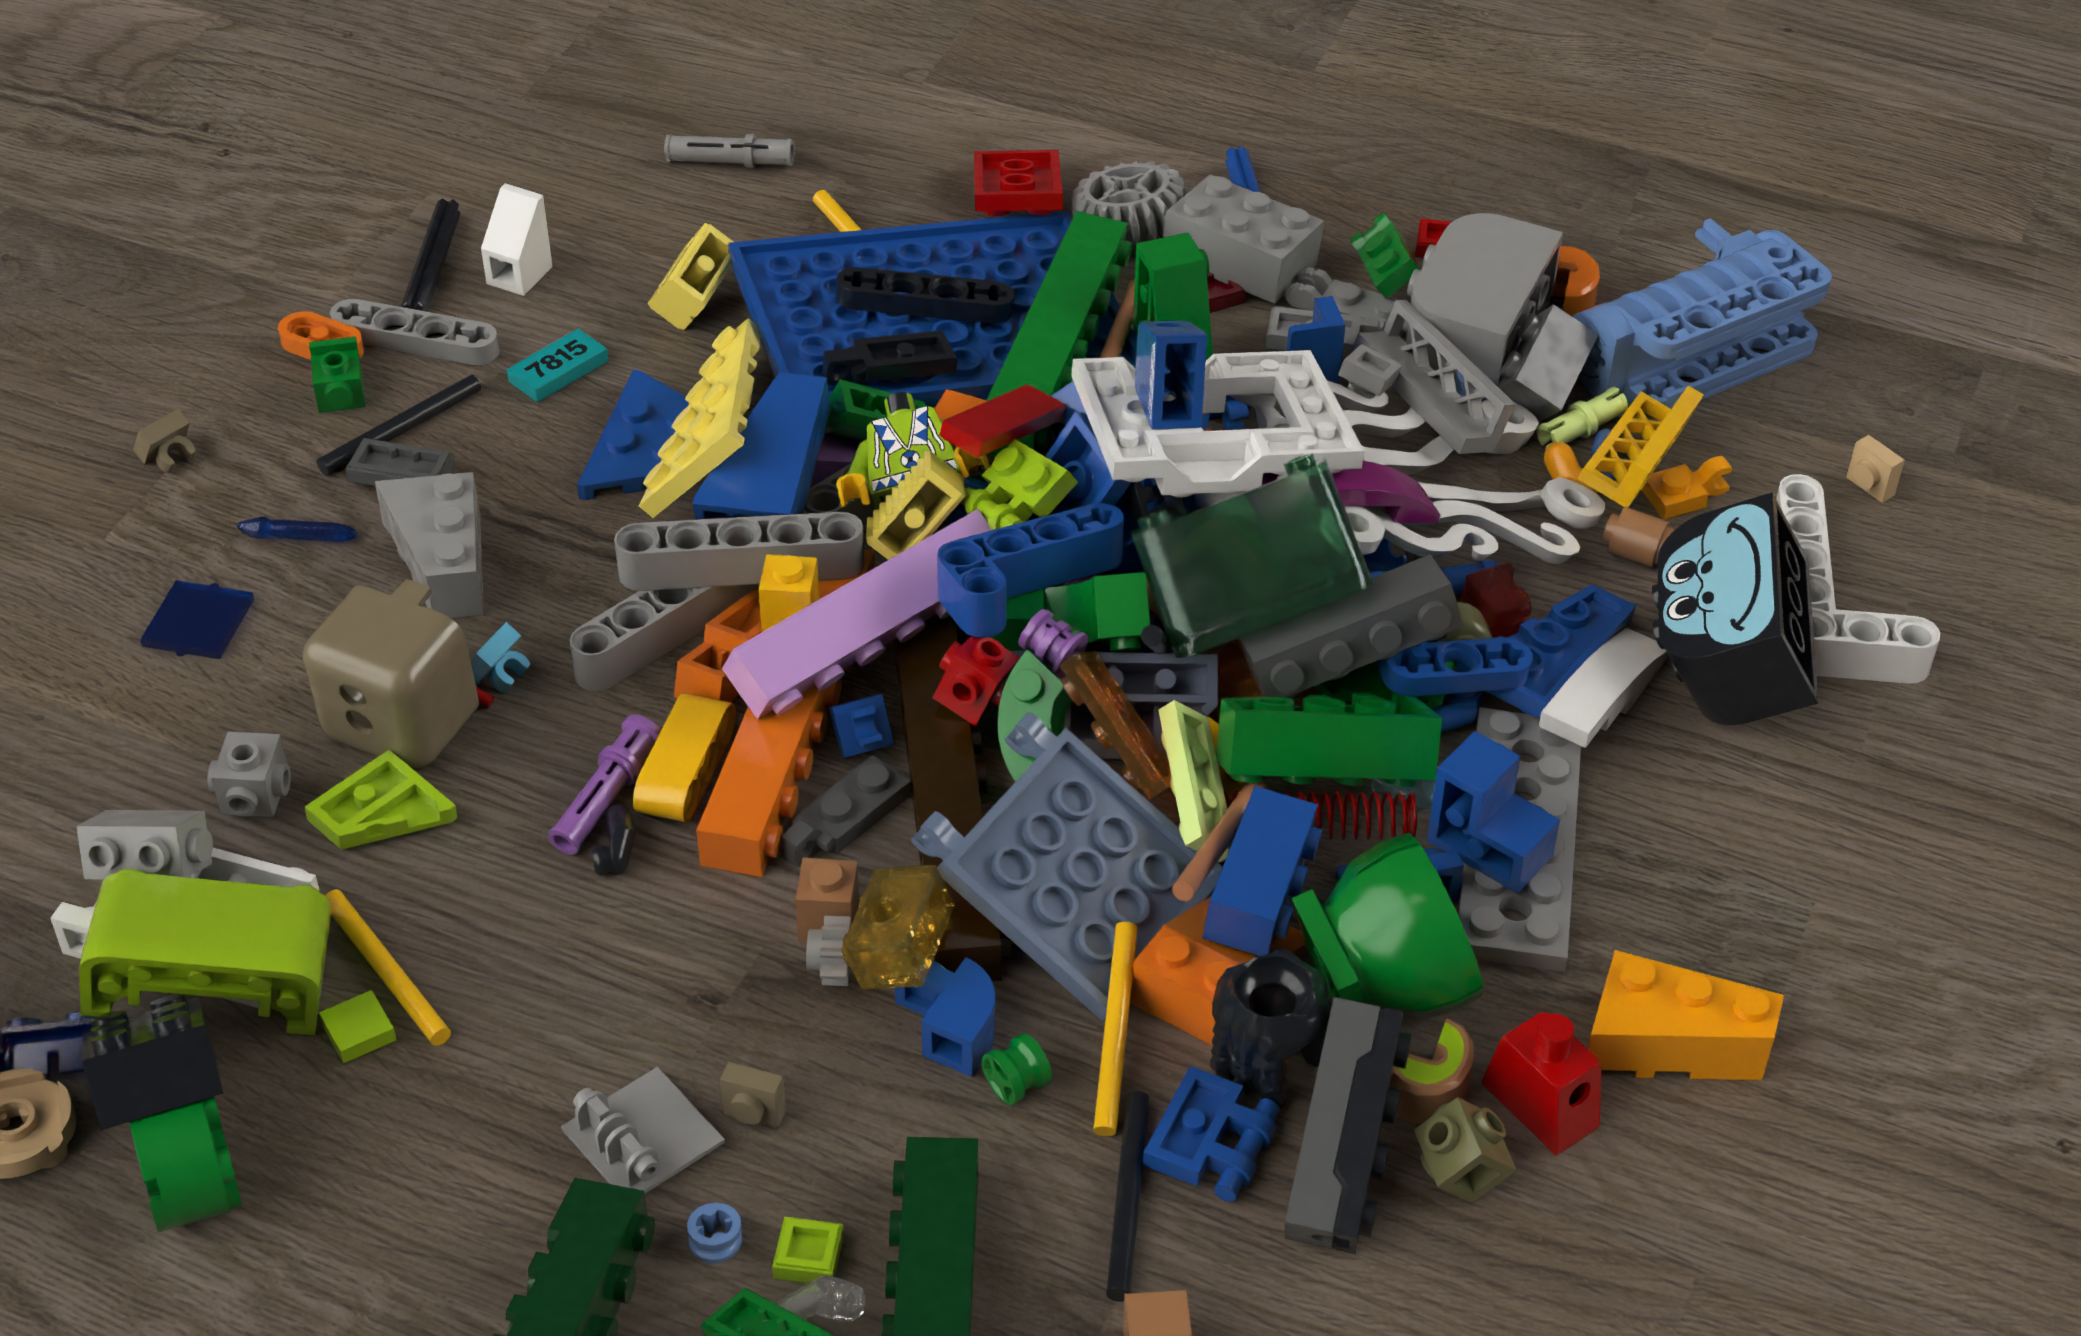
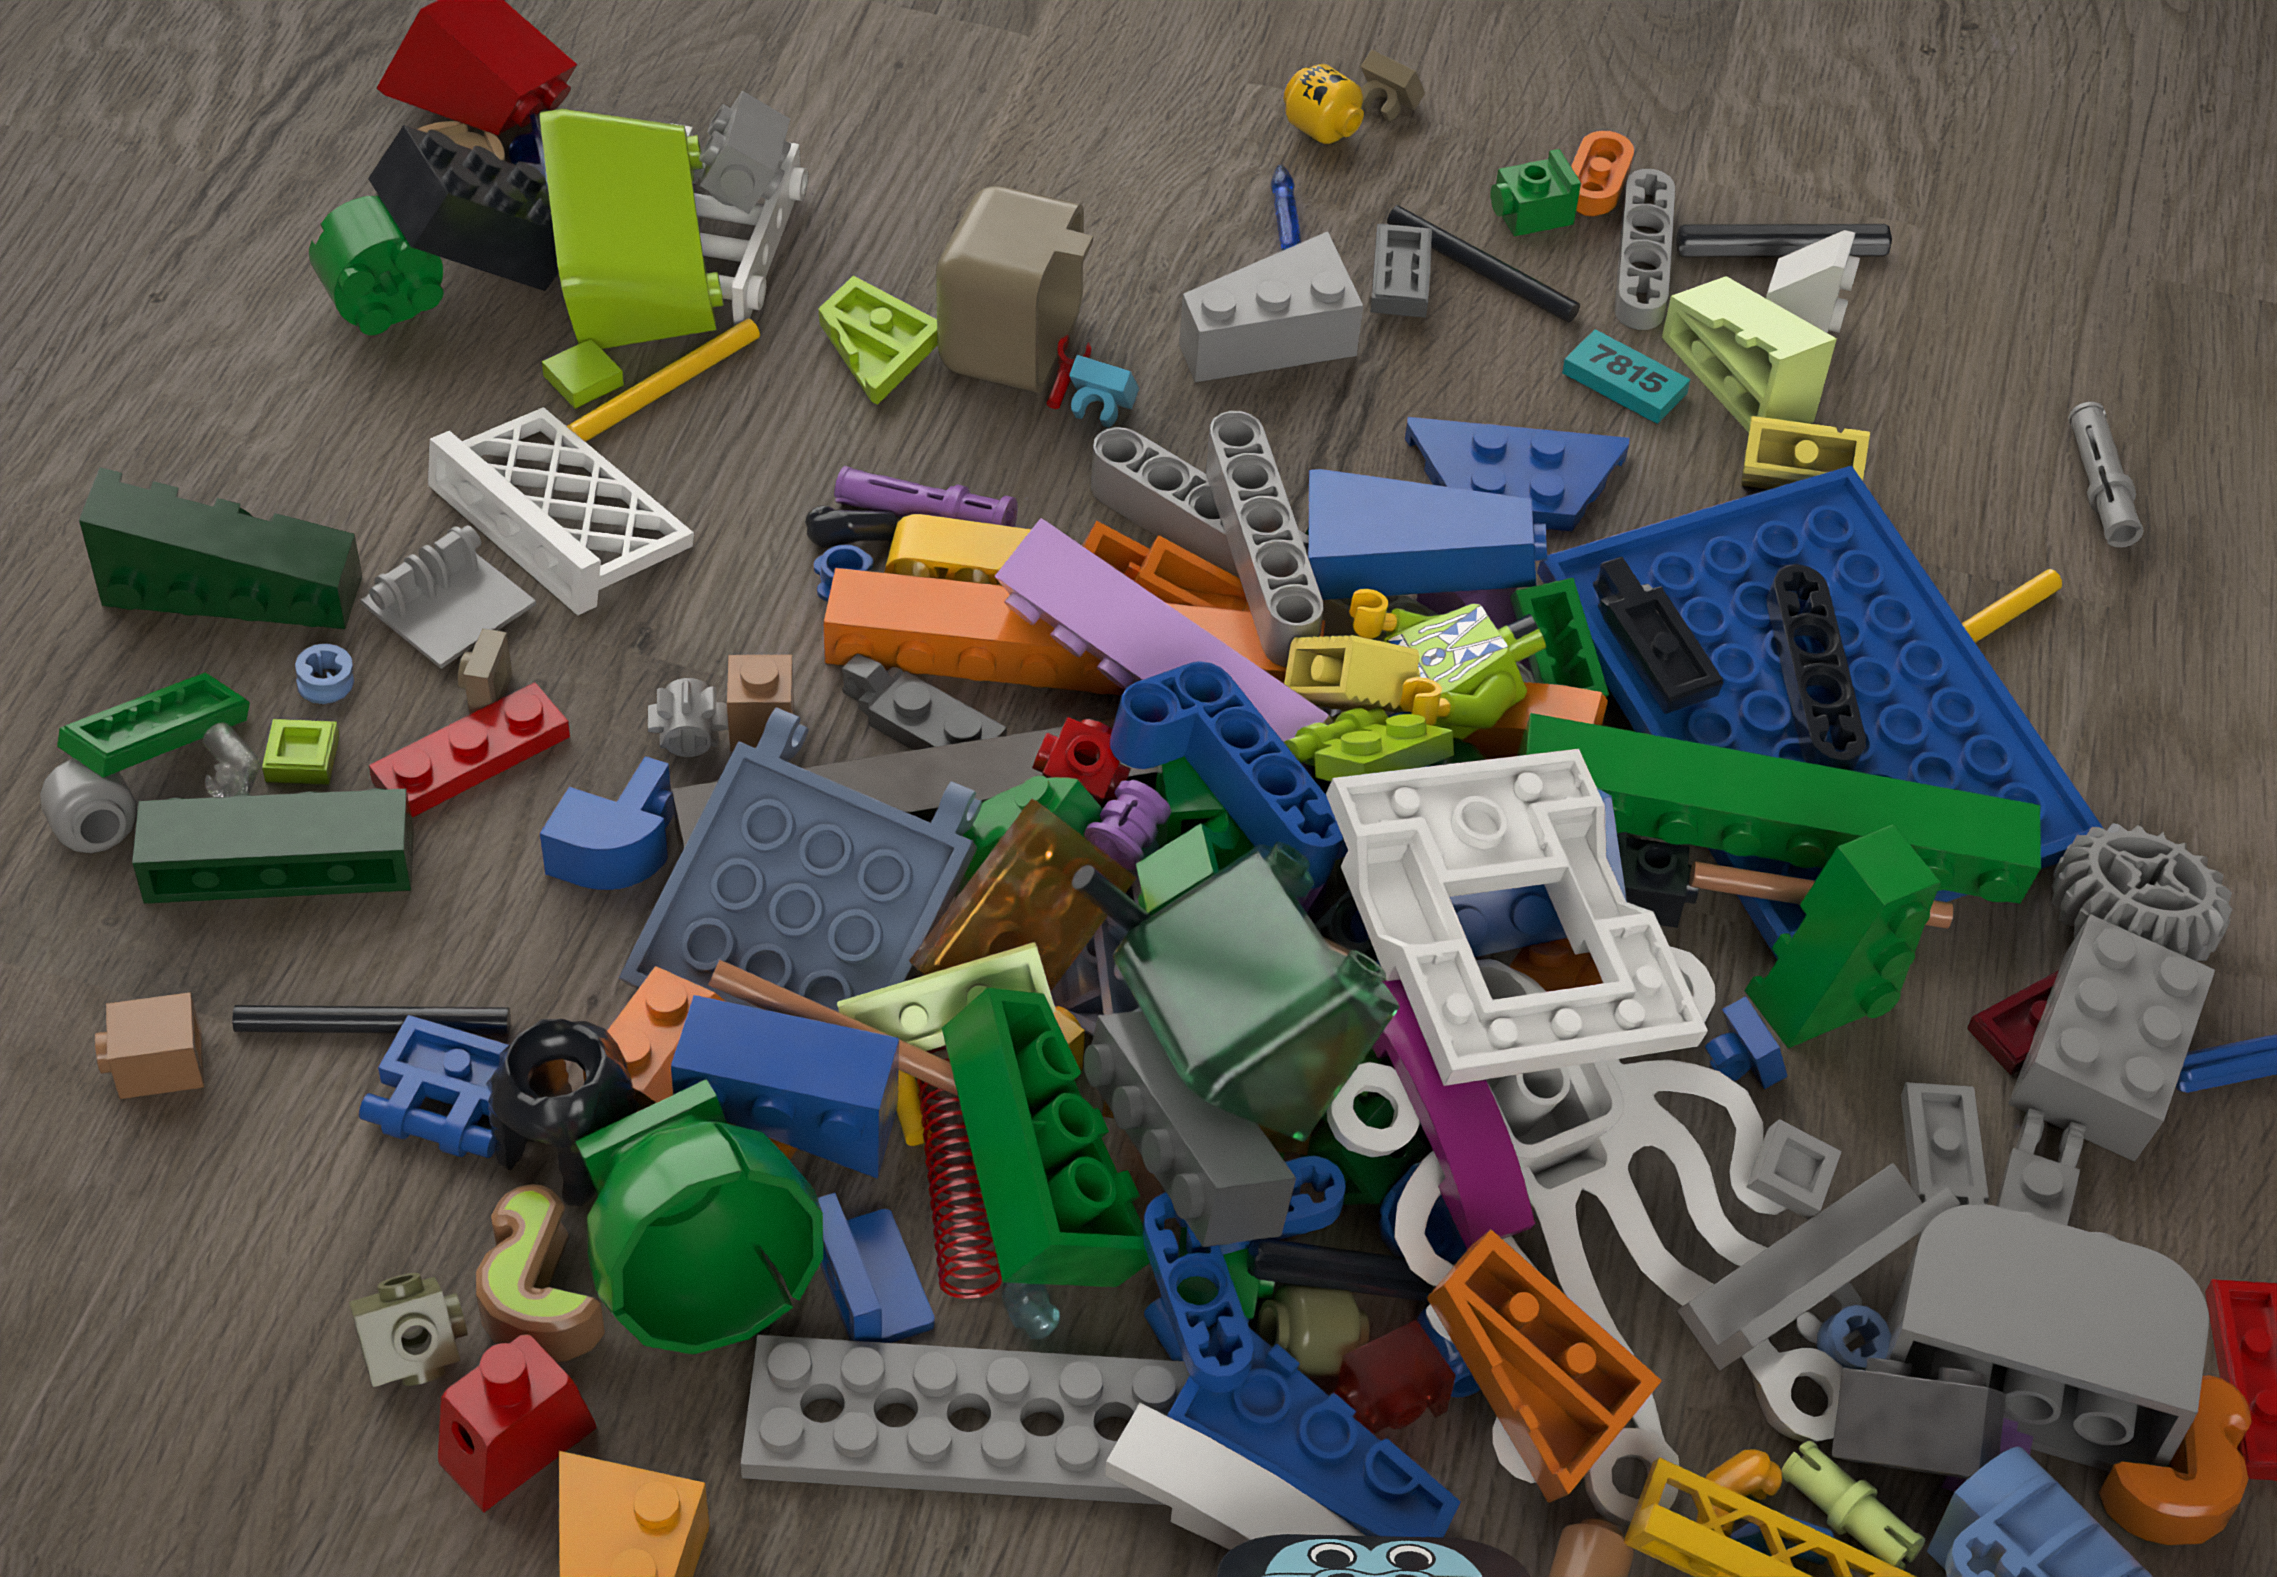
camera: 80 degrees right, 5 degrees up
clear blue piece [140,580,254,659] -> none
light grey brick [207,731,291,817] -> none
light yellow wing [639,318,761,518] -> none
yellow brick [758,554,820,632] -> none
blue tile [828,694,894,758] -> none
clear yellow brick [841,865,954,989] -> none
red tile [939,384,1066,458] -> none
red plate [974,149,1063,216] -> none
green wheel [982,1033,1052,1106] -> none
yellow bar [1093,922,1138,1137] -> none
blue torso [1135,321,1207,429] -> none
piece [1285,997,1412,1254] -> none
blue panel [1287,296,1346,384] -> none
green plate [1349,211,1421,299] -> none
blue brick [1427,731,1560,894] -> none
none -> plate [369,682,570,818]
none -> white fence [428,407,694,615]
none -> blue plate [813,545,873,602]
none -> yellow head [1283,64,1364,144]
none -> orange wedge [1427,1230,1662,1503]
none -> yellowish green wedge [1662,276,1837,433]

